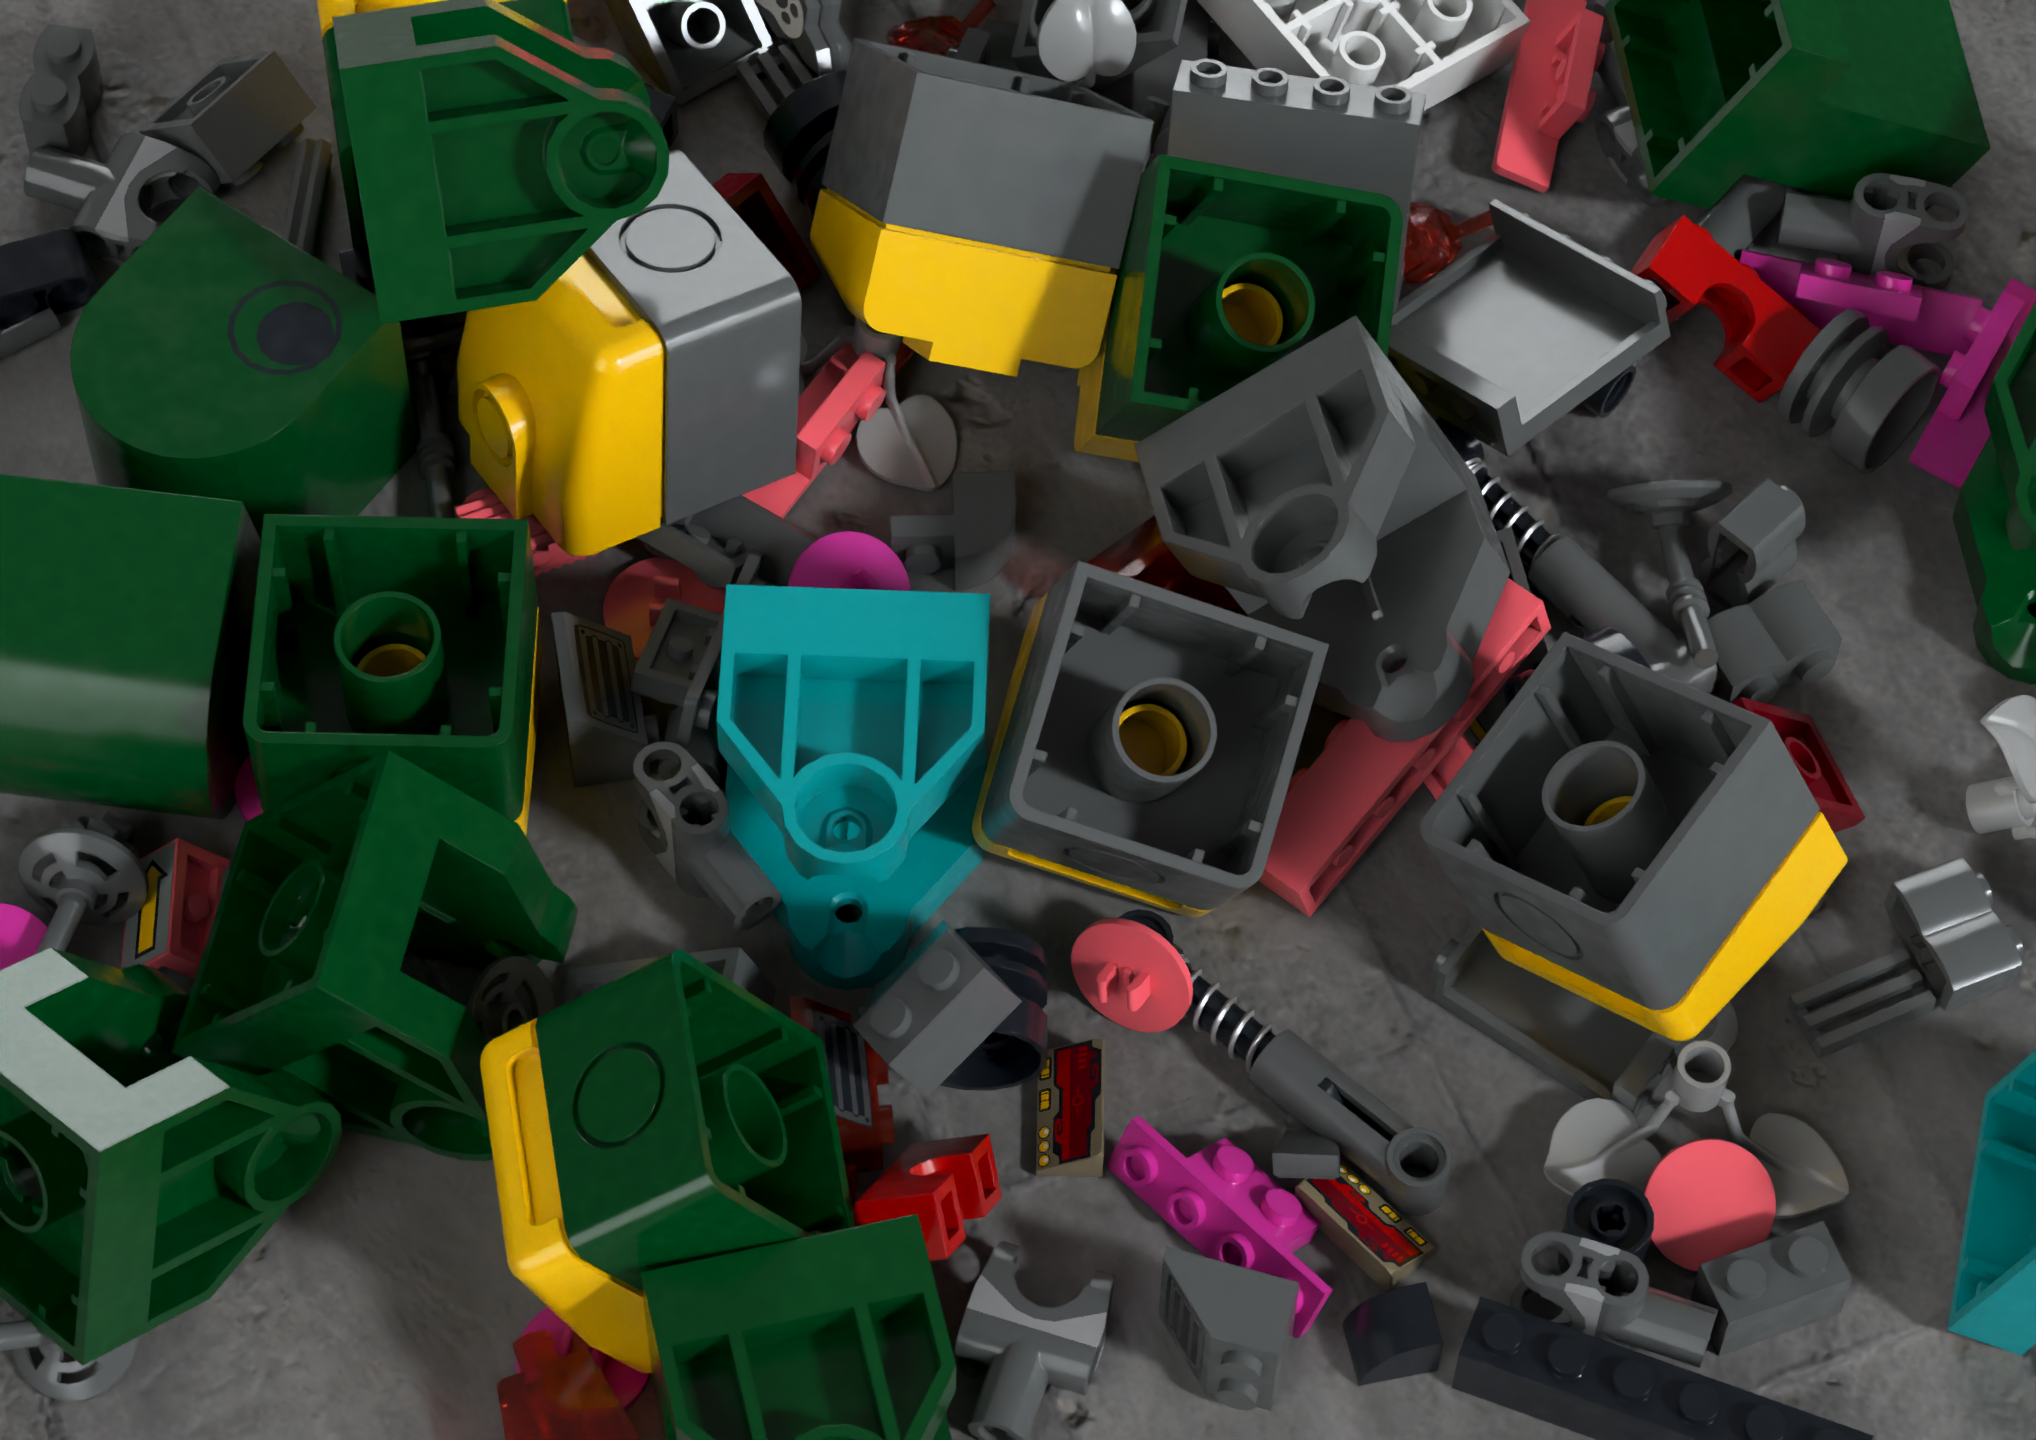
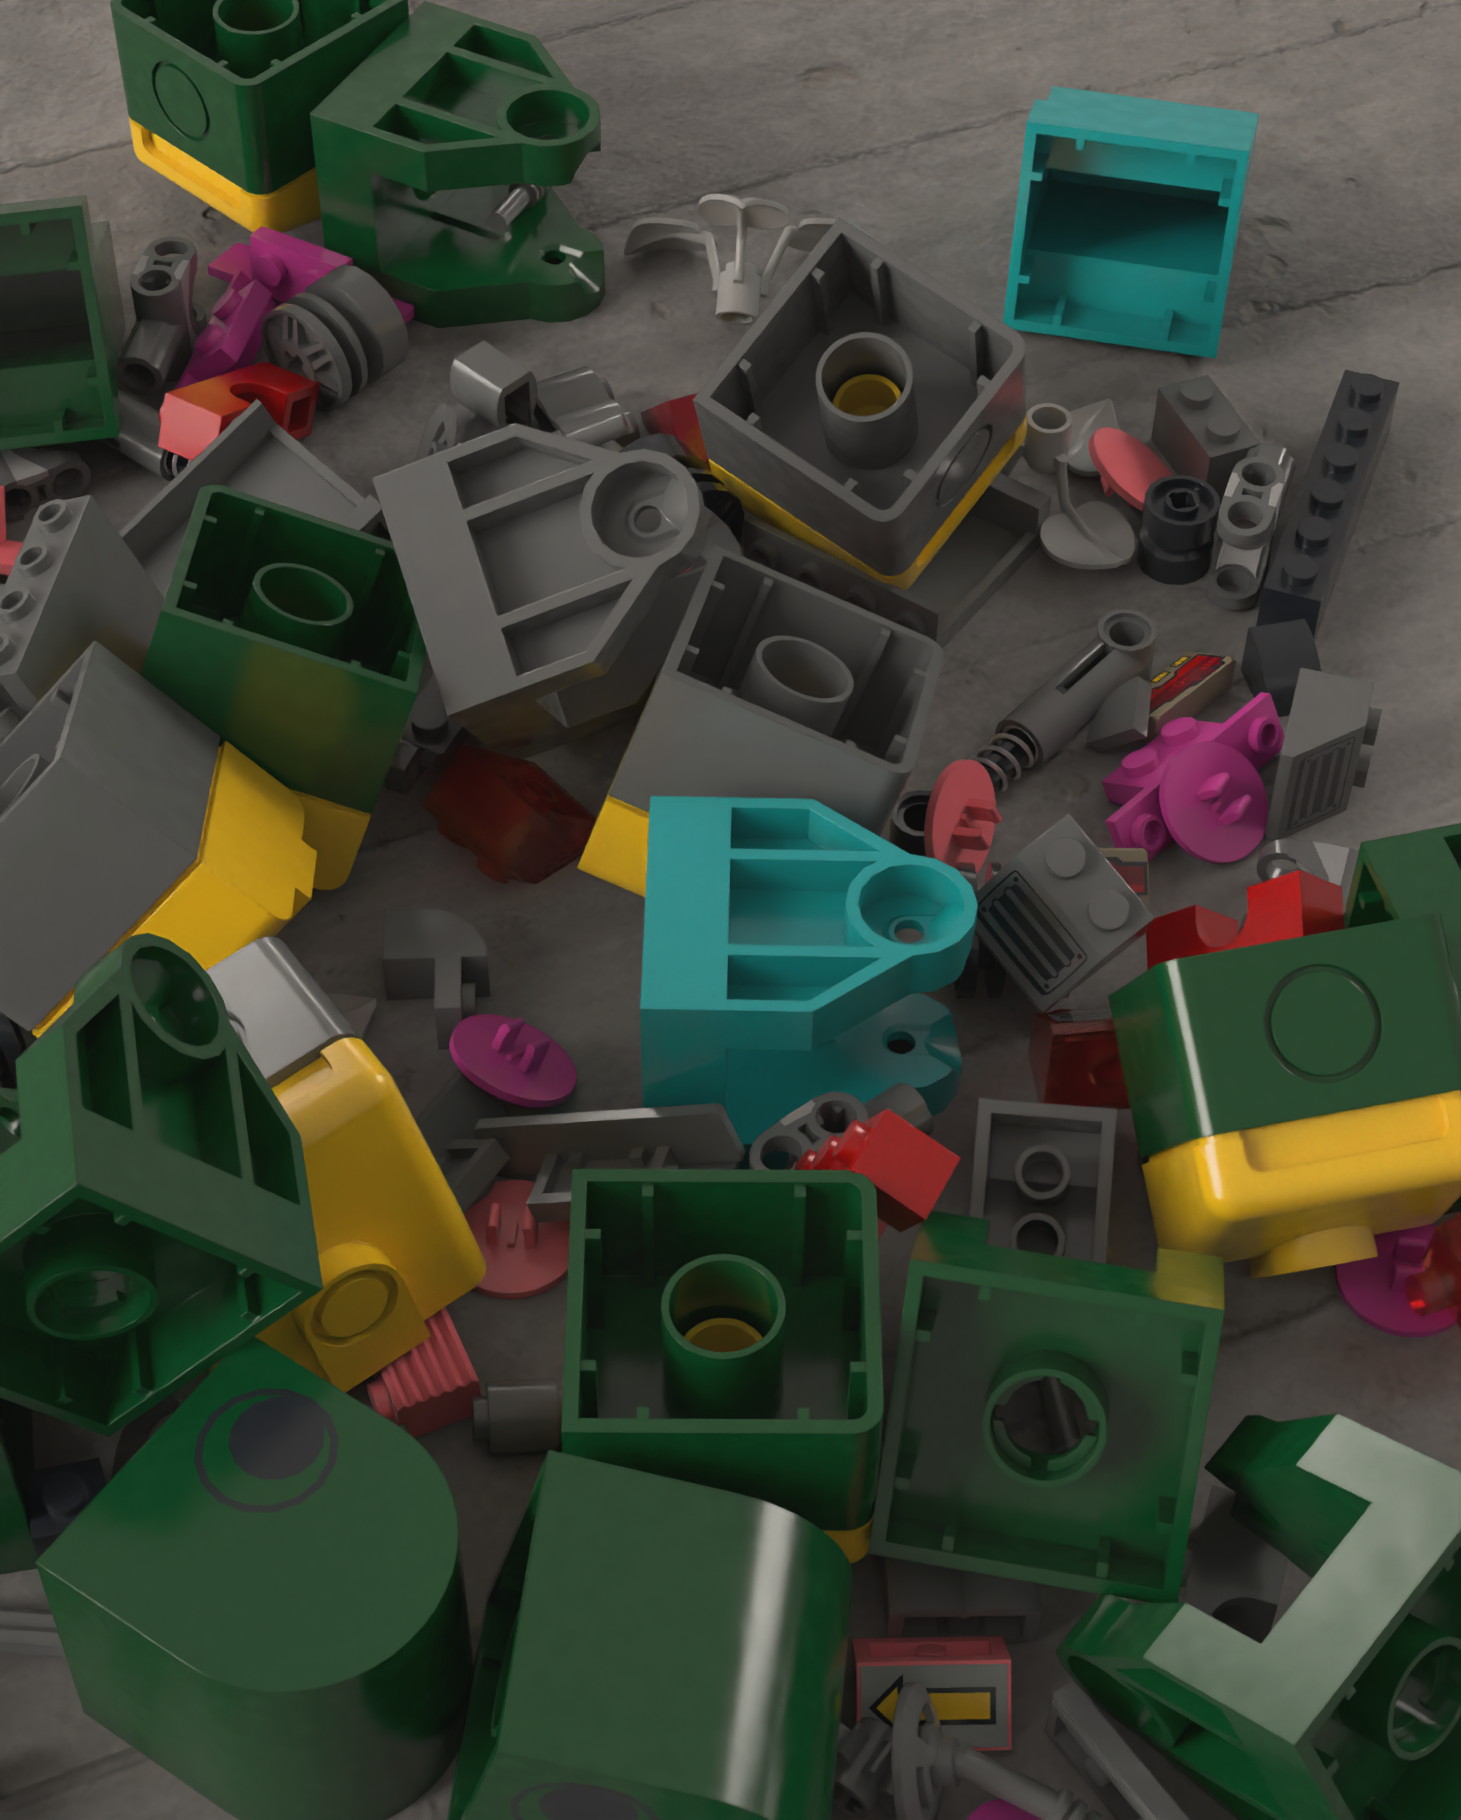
camera: 90 degrees left, 10 degrees down
none -> red arch [793,1108,961,1241]
none -> dark pink piece [1159,741,1268,864]

